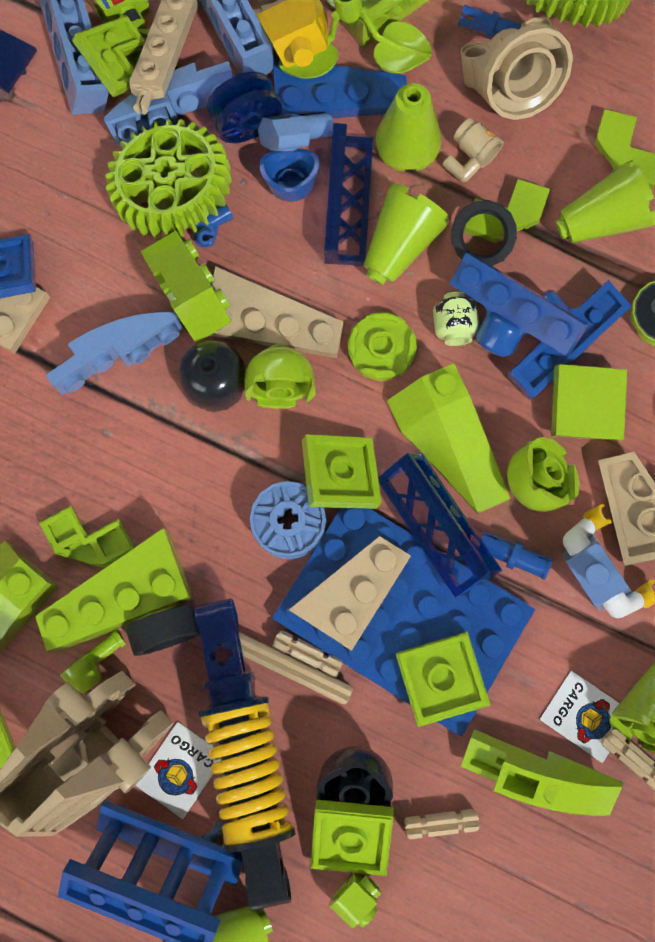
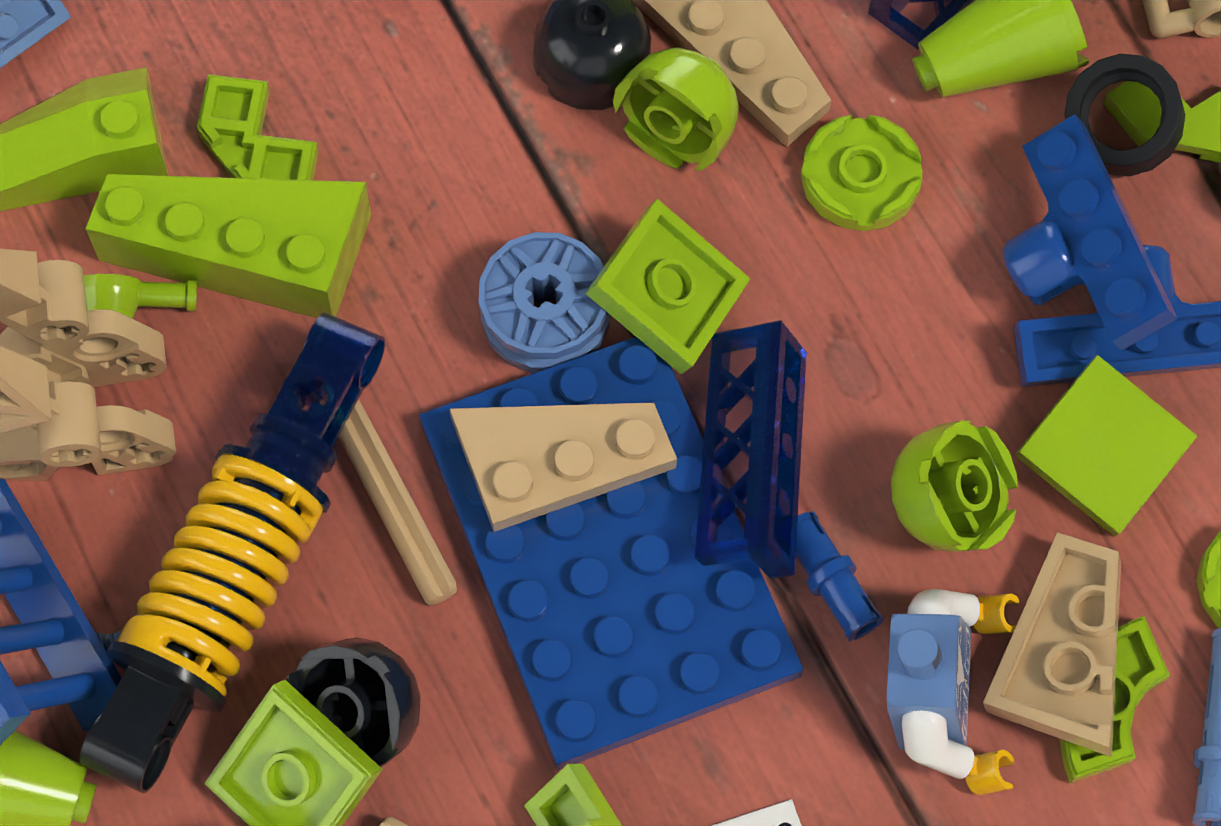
camera: 30 degrees right, 10 degrees down
black tyre [125,605,201,656] -> none
white sticker [135,722,223,819] -> none
tan axle [272,630,342,678] -> none
lime wedge [387,363,510,514] -> none
lime tile [395,632,490,727] -> none
yellowish green head [433,292,480,346] -> none

